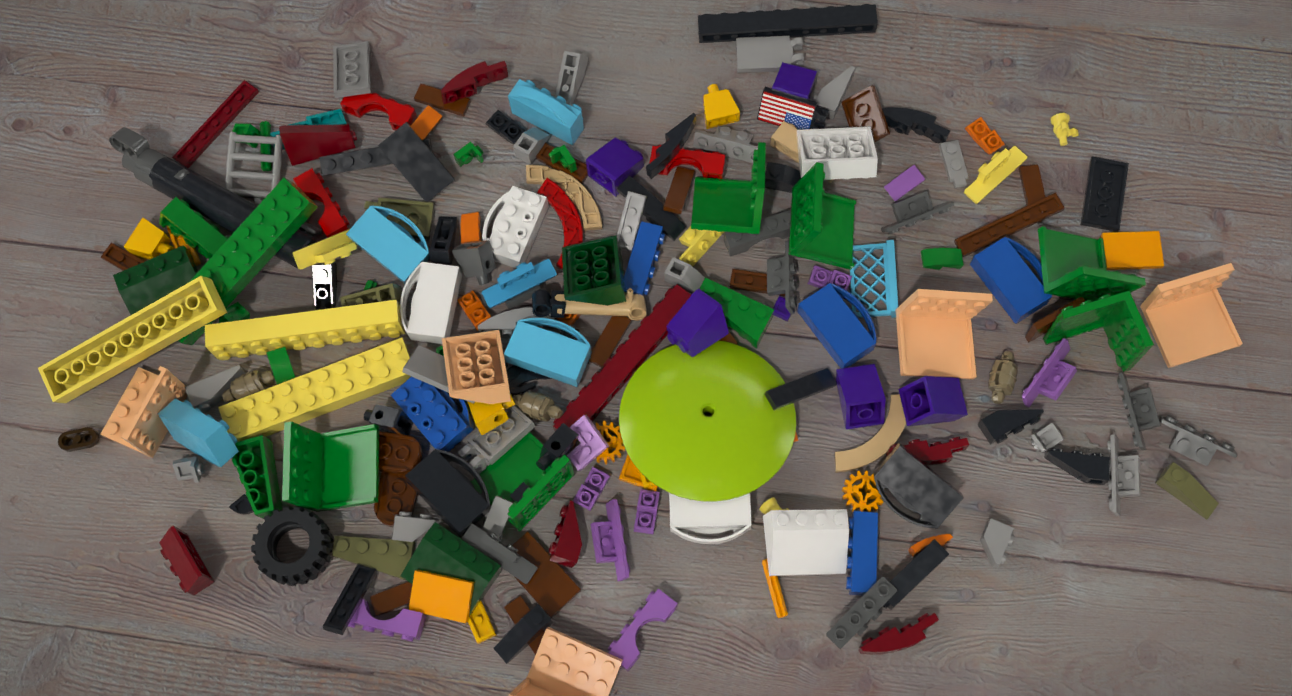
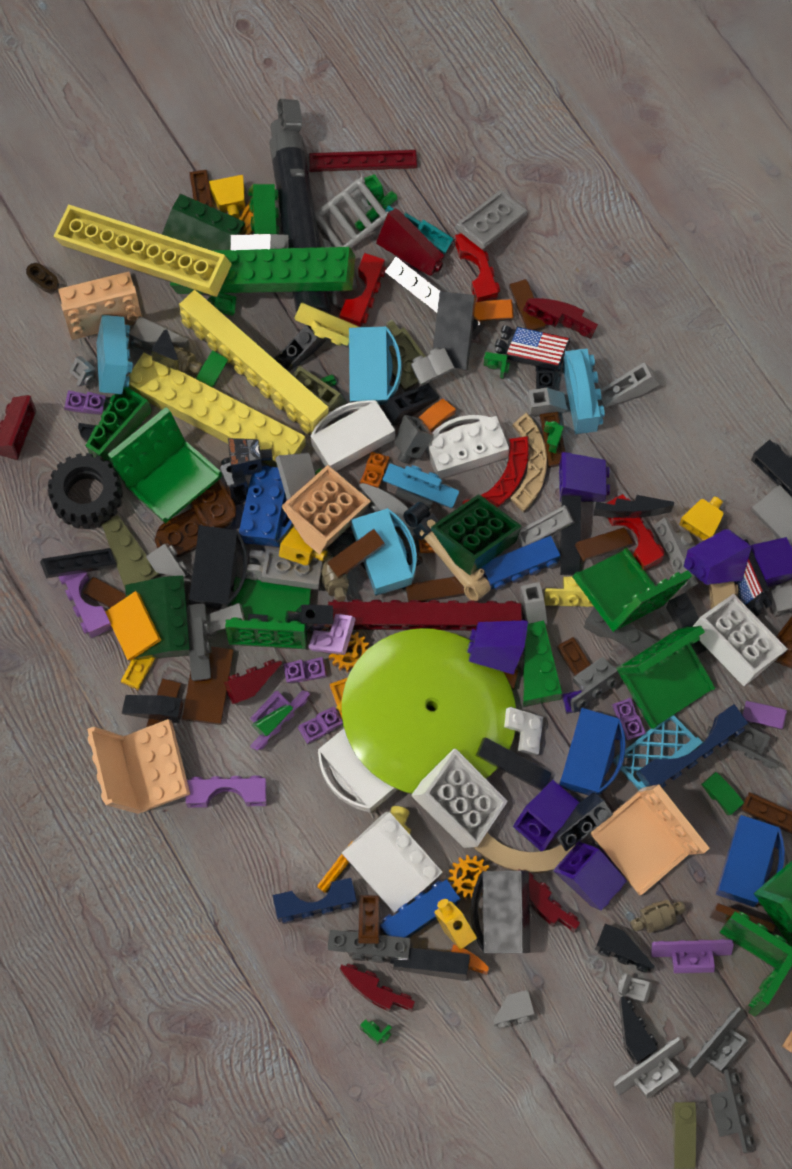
camera: 45 degrees right, 0 degrees up
none -> medium lavender slope [64,390,106,414]
none -> black slope [151,329,179,370]
none -> black torso [228,438,272,478]
none -> slope [230,234,288,250]
none -> green slope [251,705,293,736]
none -> dark blue arch [272,878,357,924]
none -> reddish brown tile [327,529,386,579]
none -> reddish brown tile [358,895,380,944]
none -> green bracket [360,1019,392,1045]
none -> light grey brick [411,347,454,386]
none -> white slope [411,749,508,848]
none -> yellow torso [434,899,477,950]
none -> tile [495,325,570,371]
none -> white plate [504,707,543,756]
none -> black slope [556,792,613,851]
none -> dark blue arch [636,704,748,788]
none -> dark purple slope [683,529,752,585]

